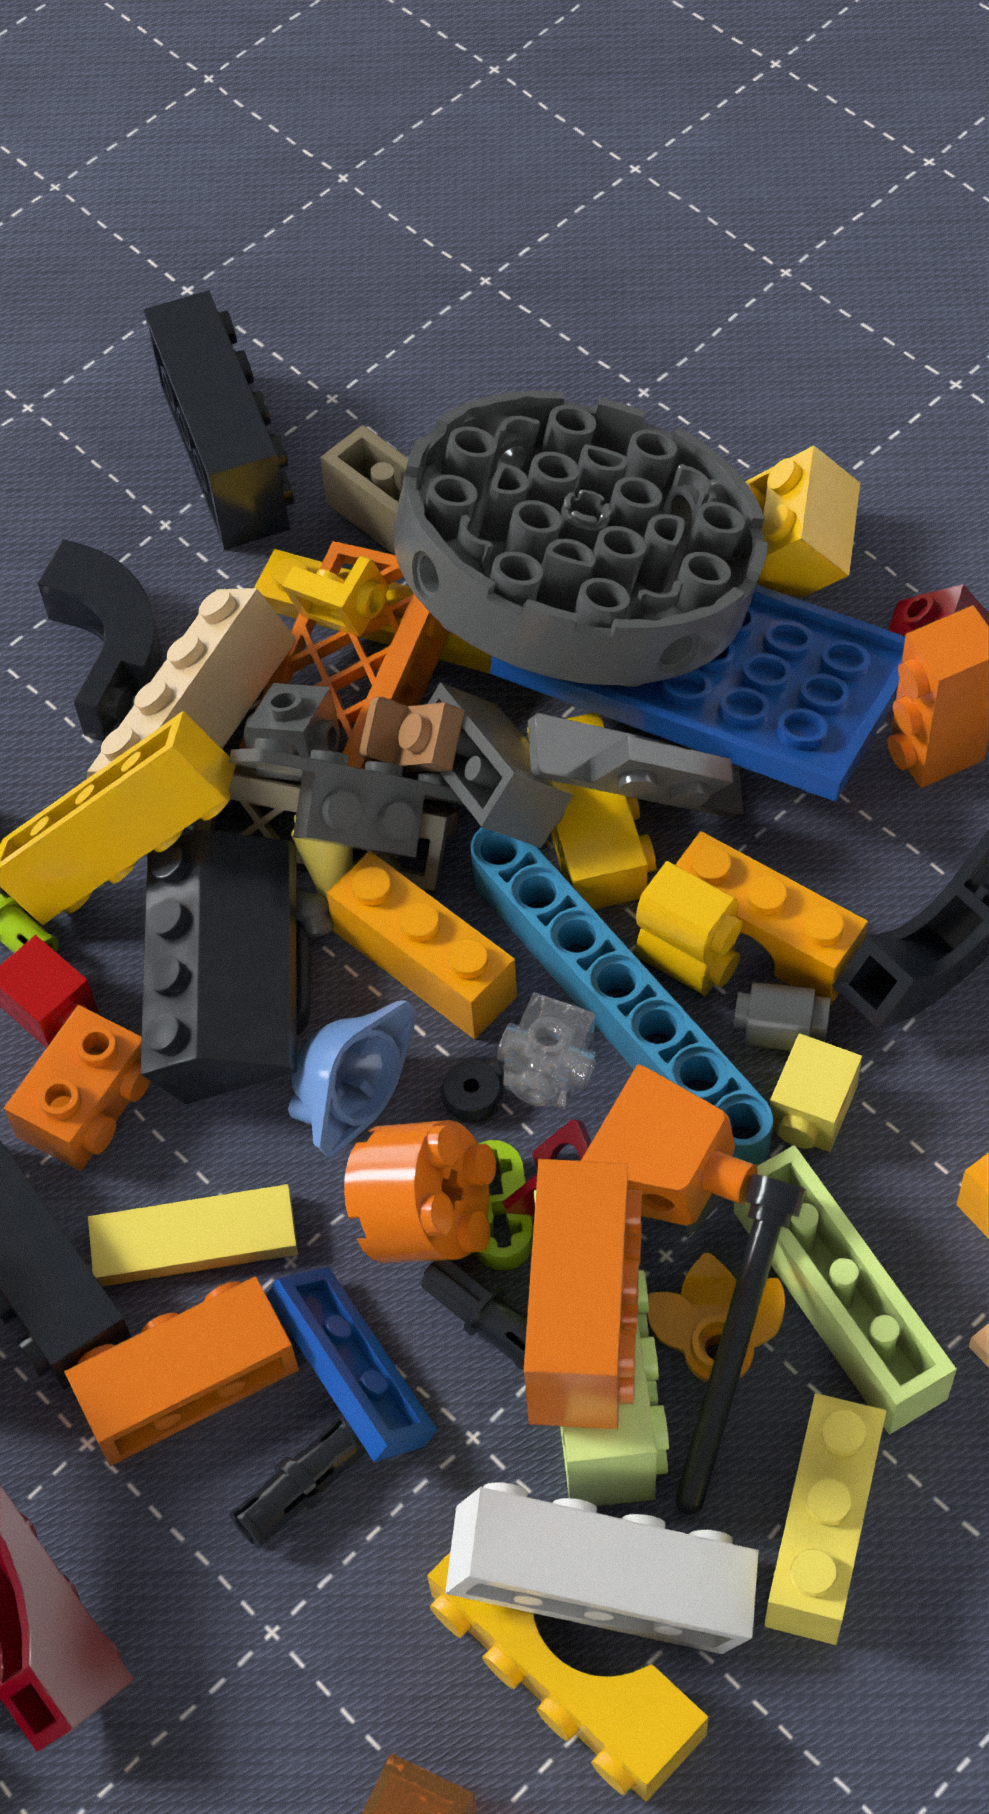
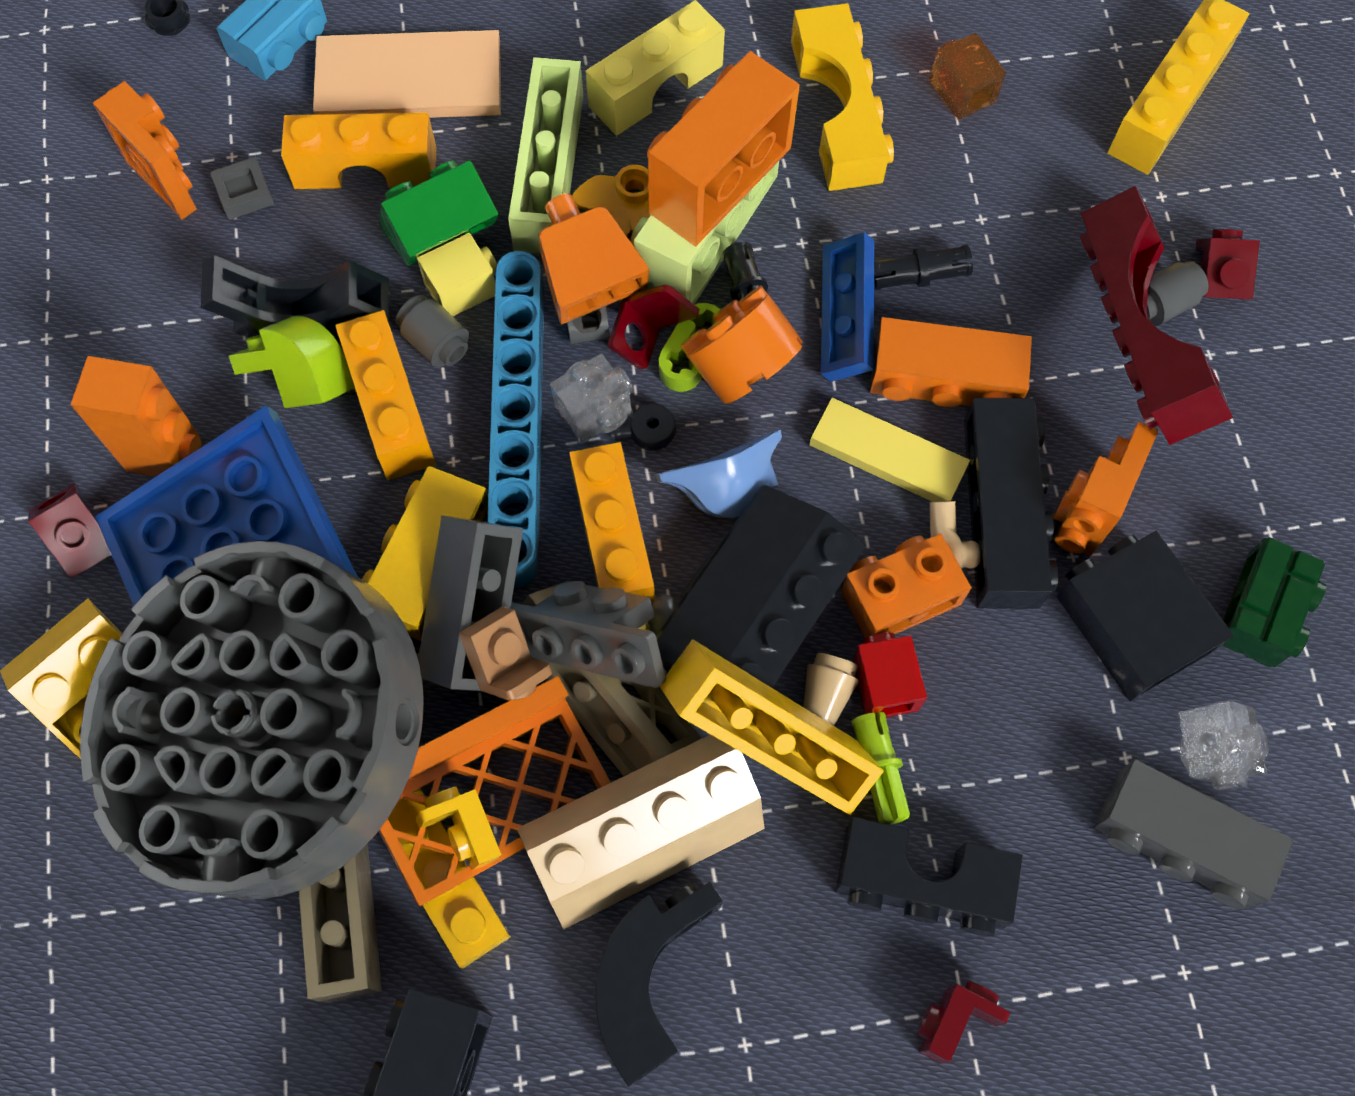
camera: 150 degrees left, 10 degrees up
dark grey brick [244,683,341,782] -> none
white brick [445,1482,758,1654] -> none
dark grey bracket [528,713,743,818] -> none
yellow brick [636,861,743,996] -> none
black piece [676,1174,806,1515] -> none
none -> lime brick [229,316,354,408]
none -> green slope [379,160,499,266]
none -> tan cone [803,653,859,726]
none -> tan arm [929,501,980,569]

